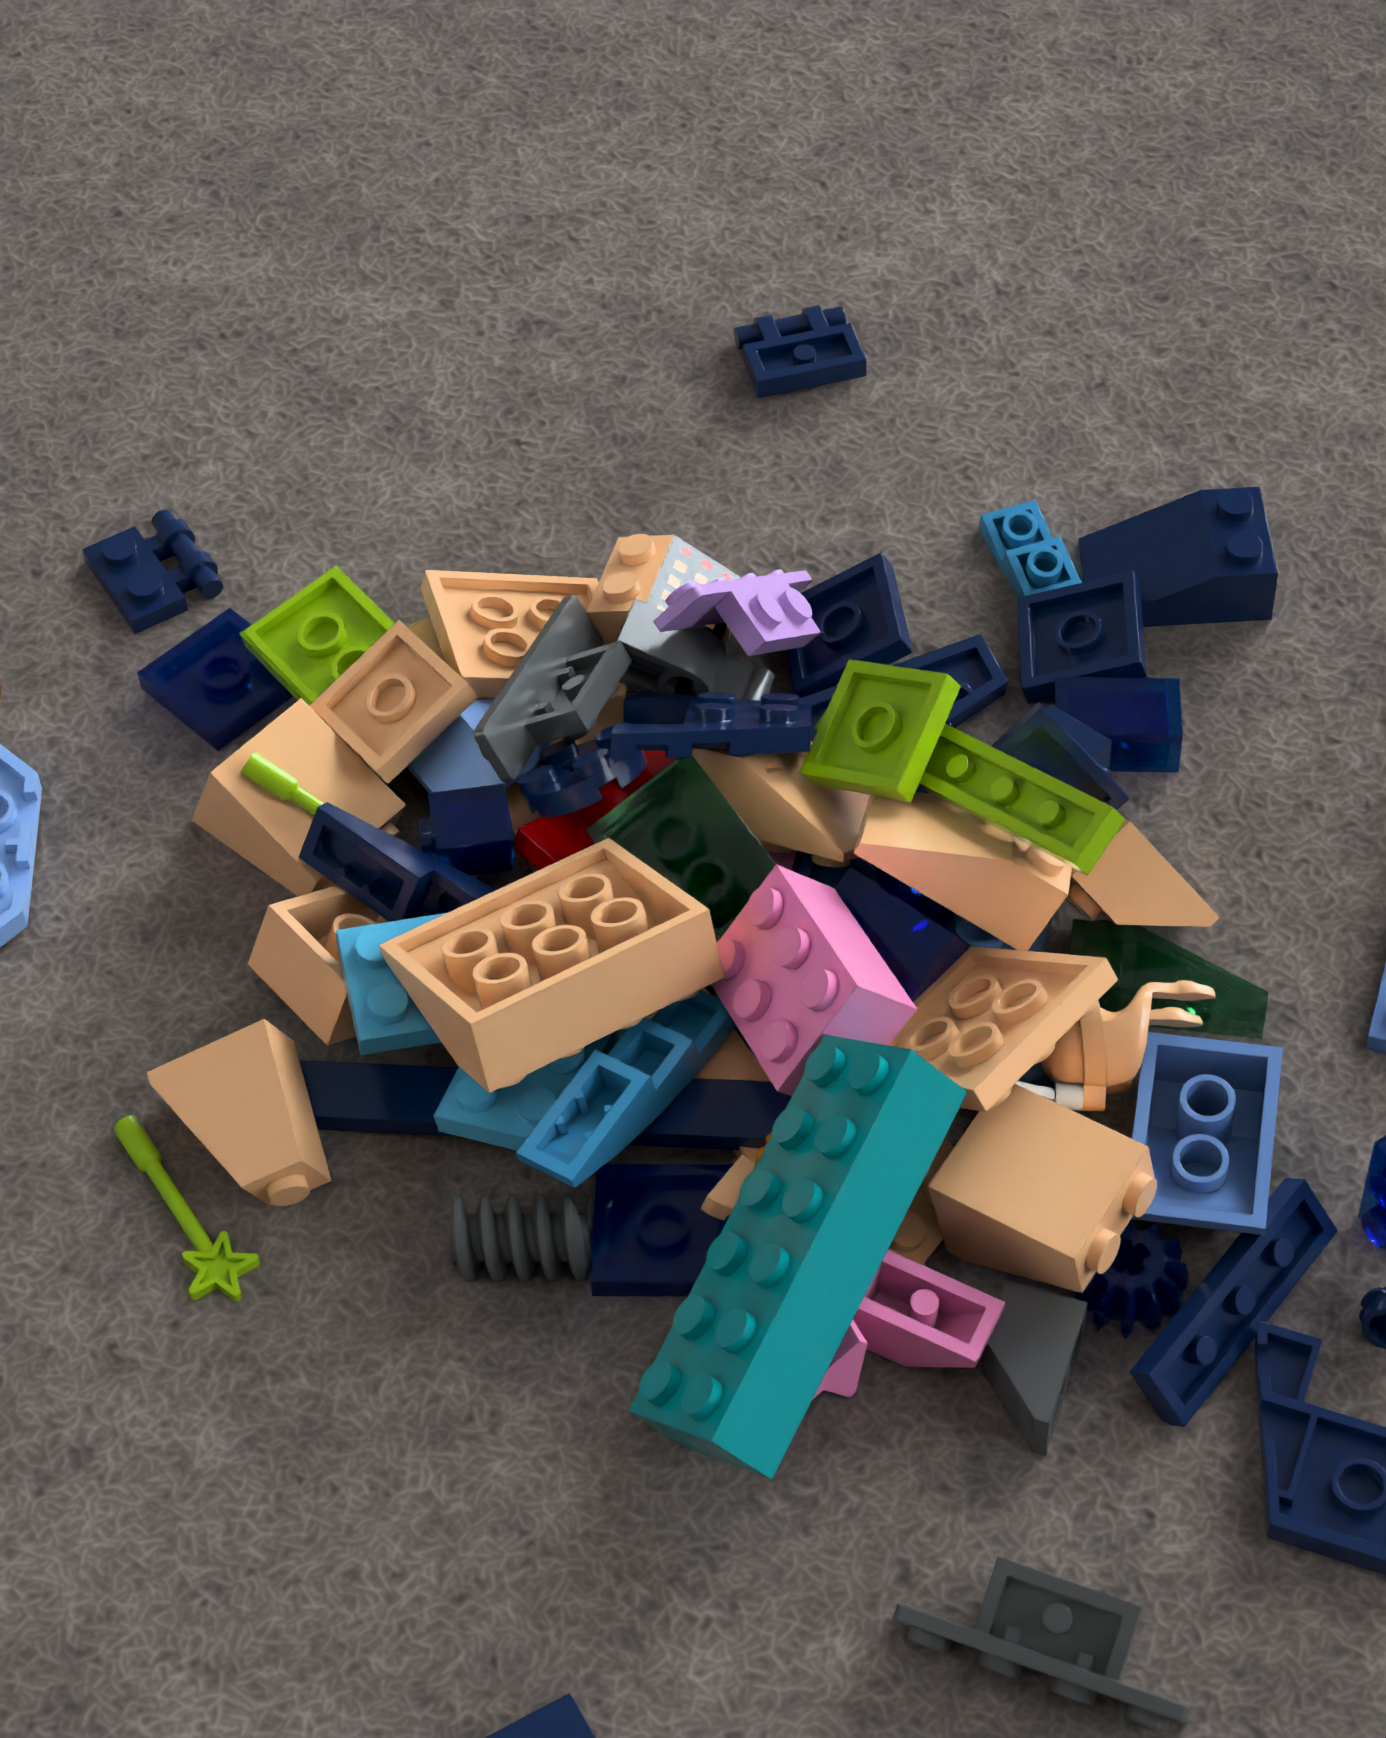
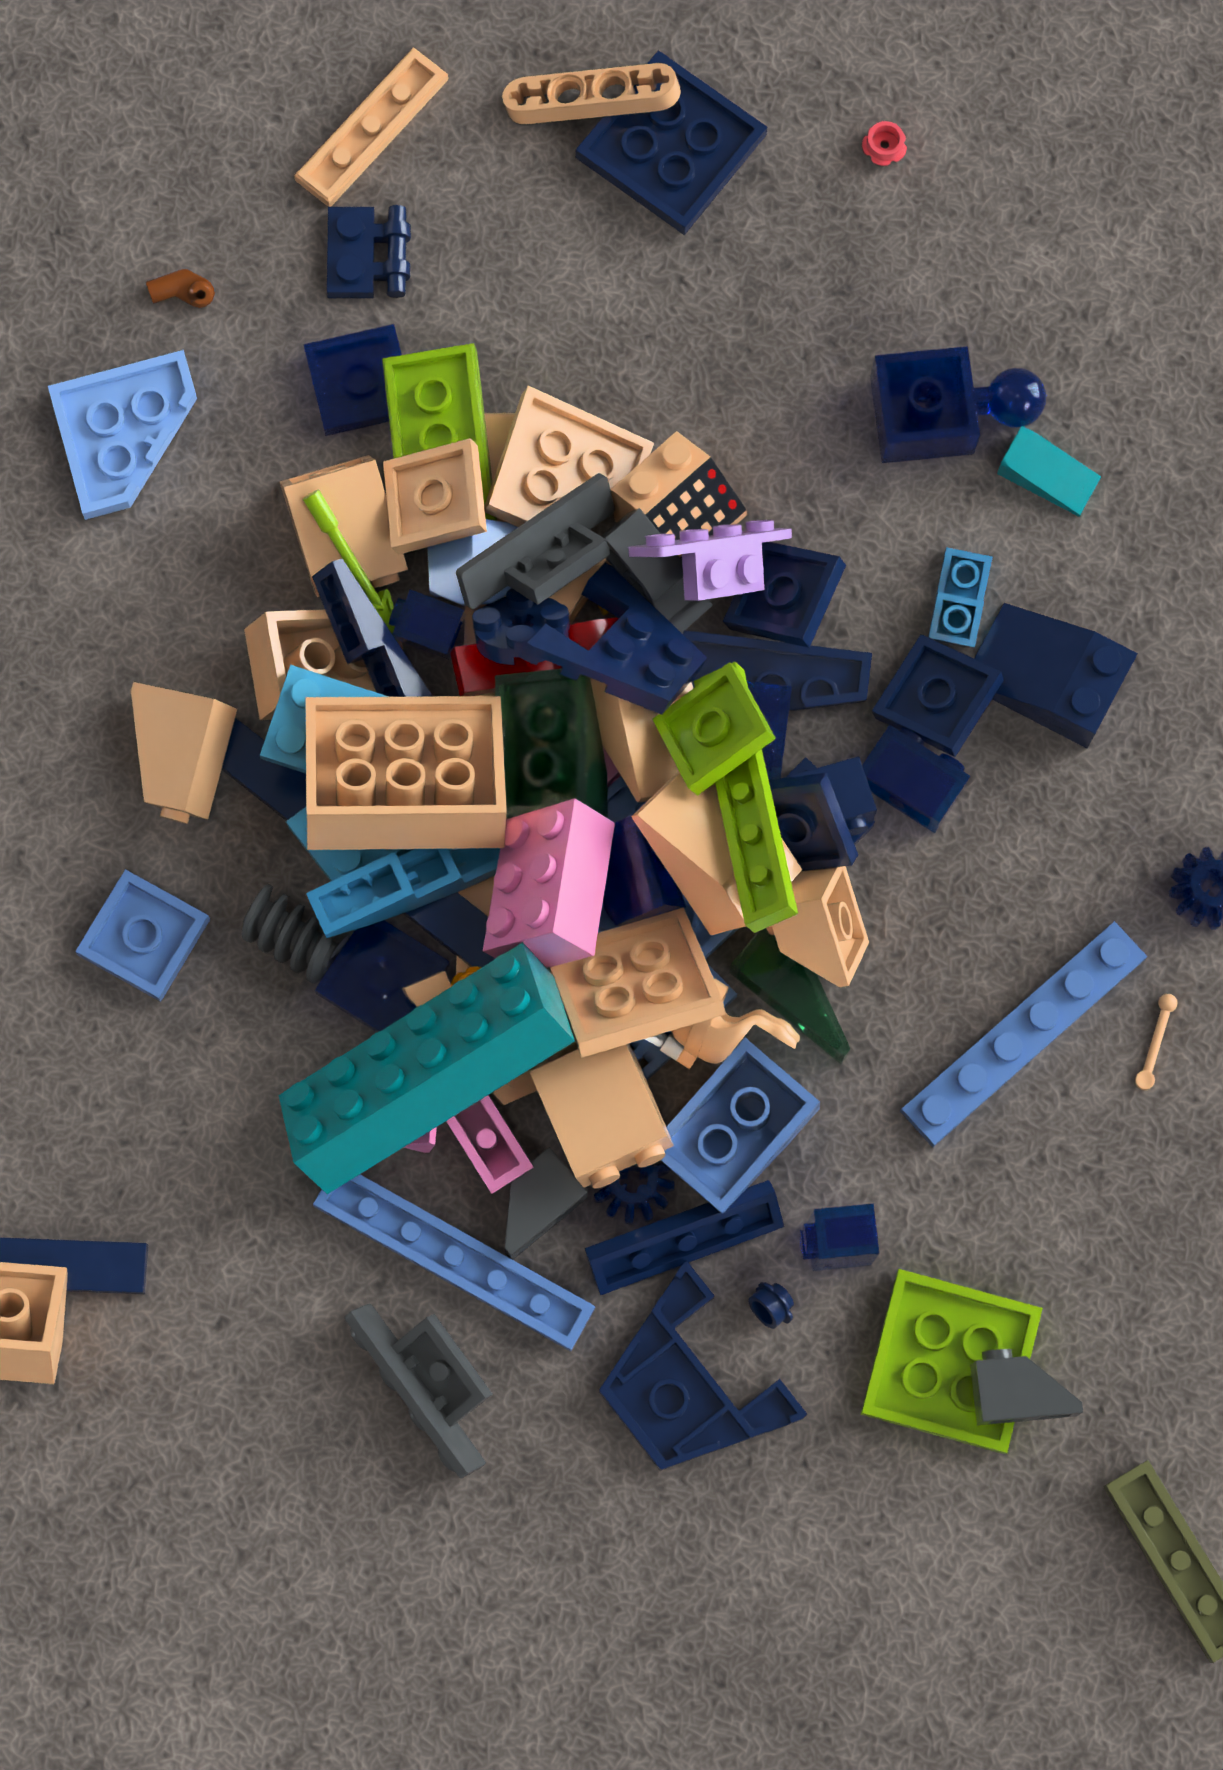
camera: 25 degrees right, 25 degrees up
lime piece [114,1115,260,1302] -> none
dark blue plate [734,305,866,398] -> none
none -> medium blue plate [75,869,210,1002]
none -> light nougat tile [294,47,448,207]
none -> medium blue plate [313,1174,595,1351]
none -> light nougat beam [502,63,681,124]
none -> dark blue plate [575,50,768,235]
none -> coral plate [862,121,907,166]
none -> clear blue brick [870,346,1047,463]
none -> teal slope [997,426,1101,517]

